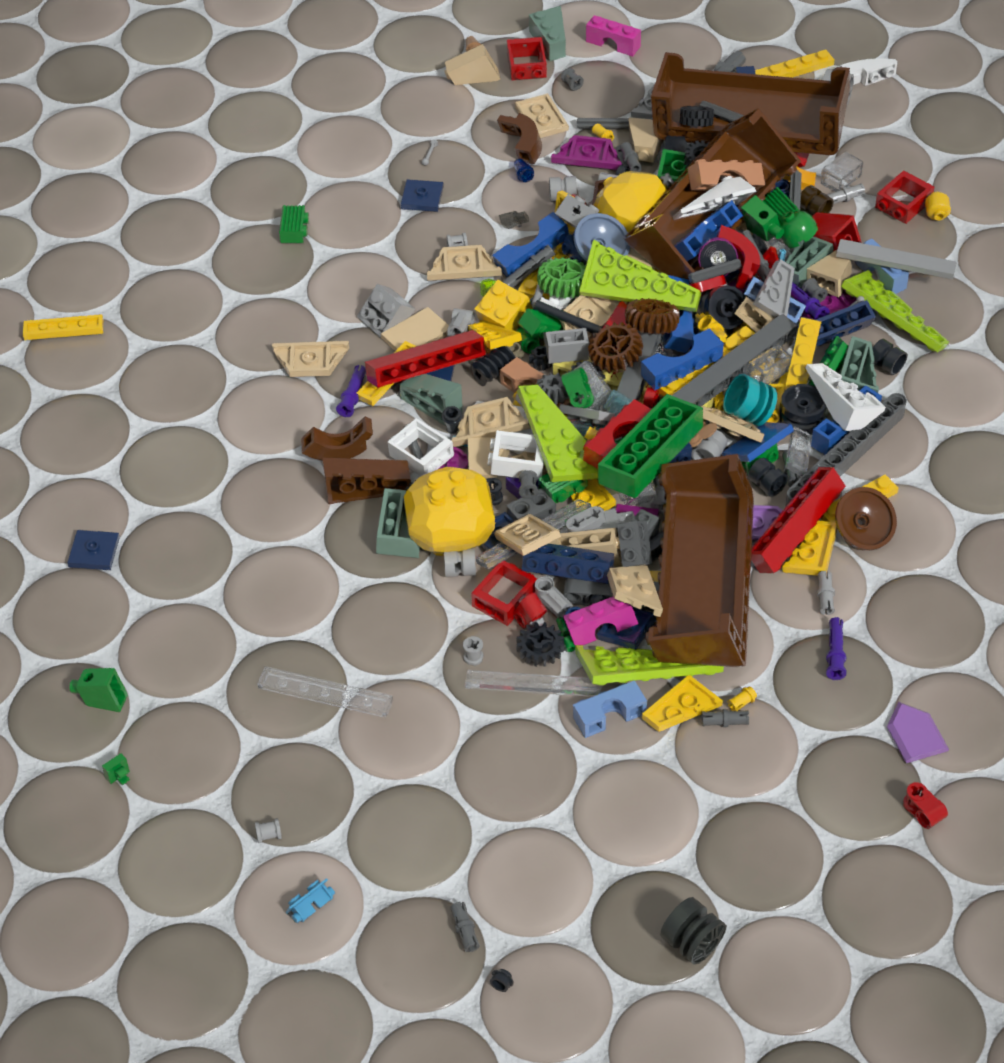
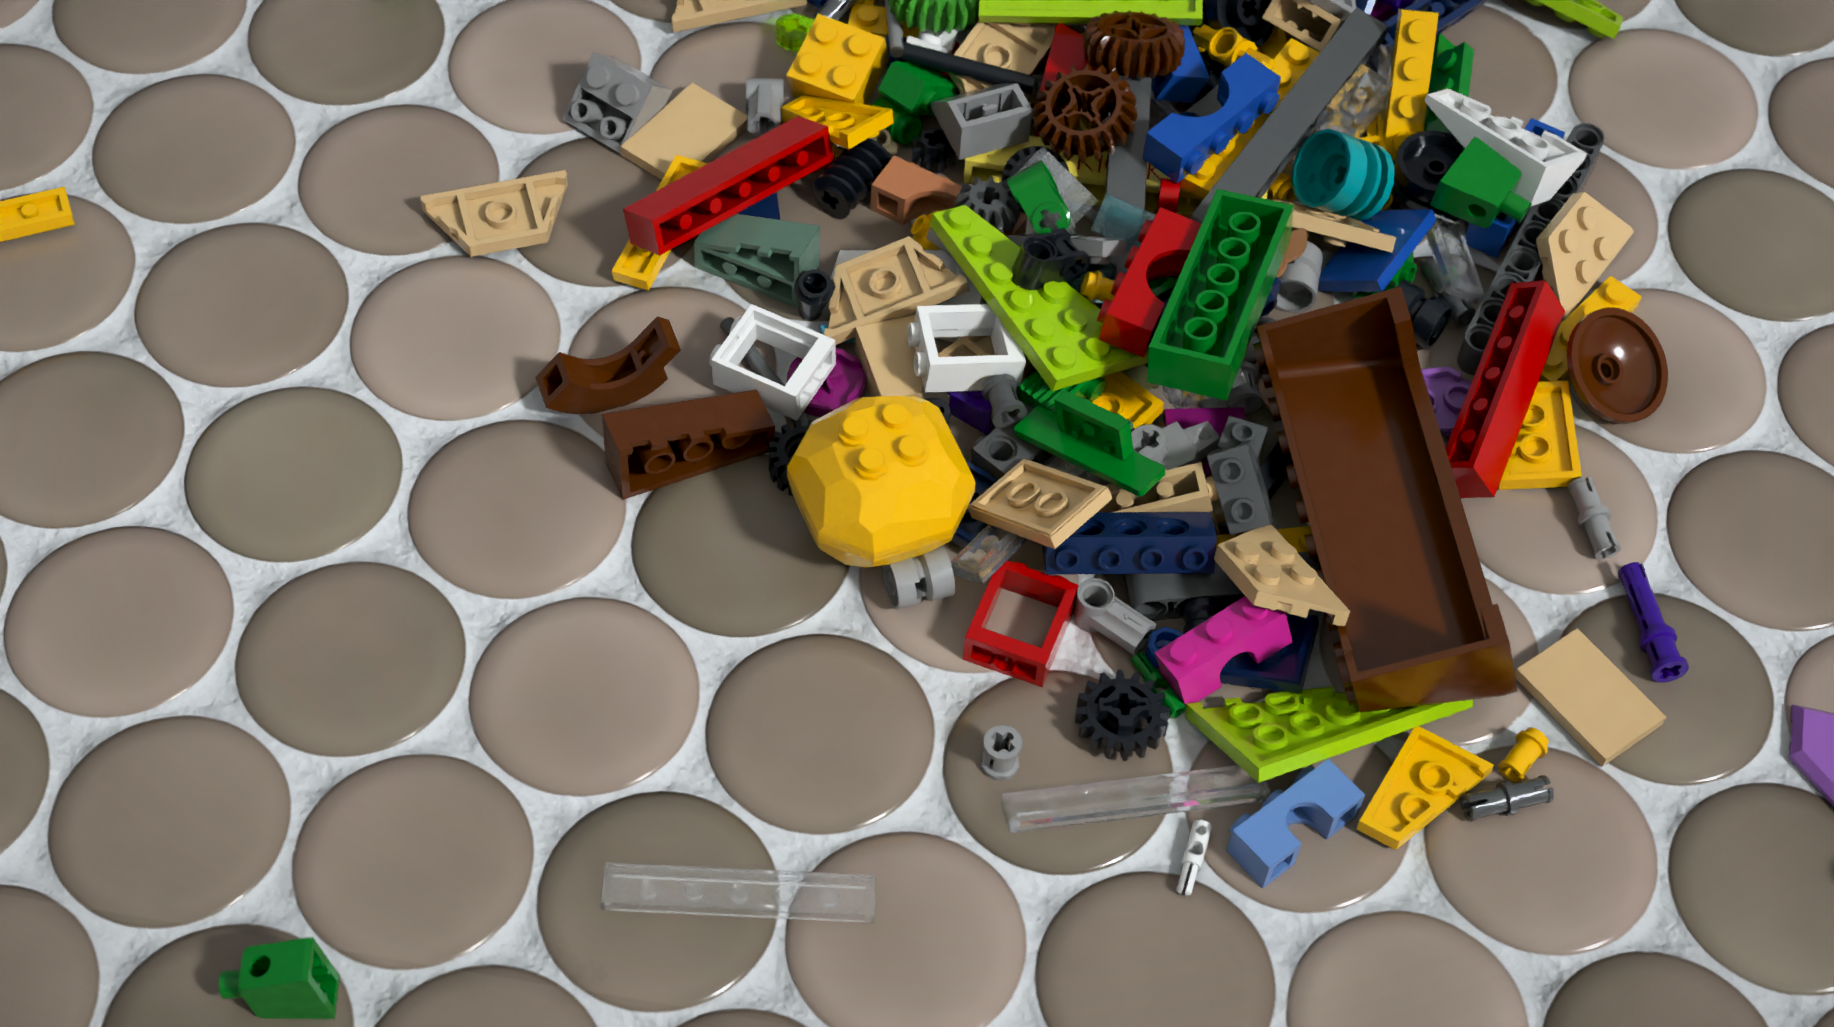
camera: 20 degrees left, 5 degrees up
dark blue plate [67,530,120,570] -> none
dark purple pin [336,365,366,417] -> none
sand green wedge [376,488,420,558] -> none
red piece [514,592,548,628] -> none
sand green wedge [839,336,879,393] -> none
black wheel [872,339,908,375] -> none
none -> black piece [1012,228,1091,290]
none -> green bracket [1014,390,1166,497]
none -> white pin [1176,820,1212,896]
none -> green torso [1430,136,1532,228]
none -> tan tile [1515,628,1667,767]
none -> tan wing [1536,192,1634,321]

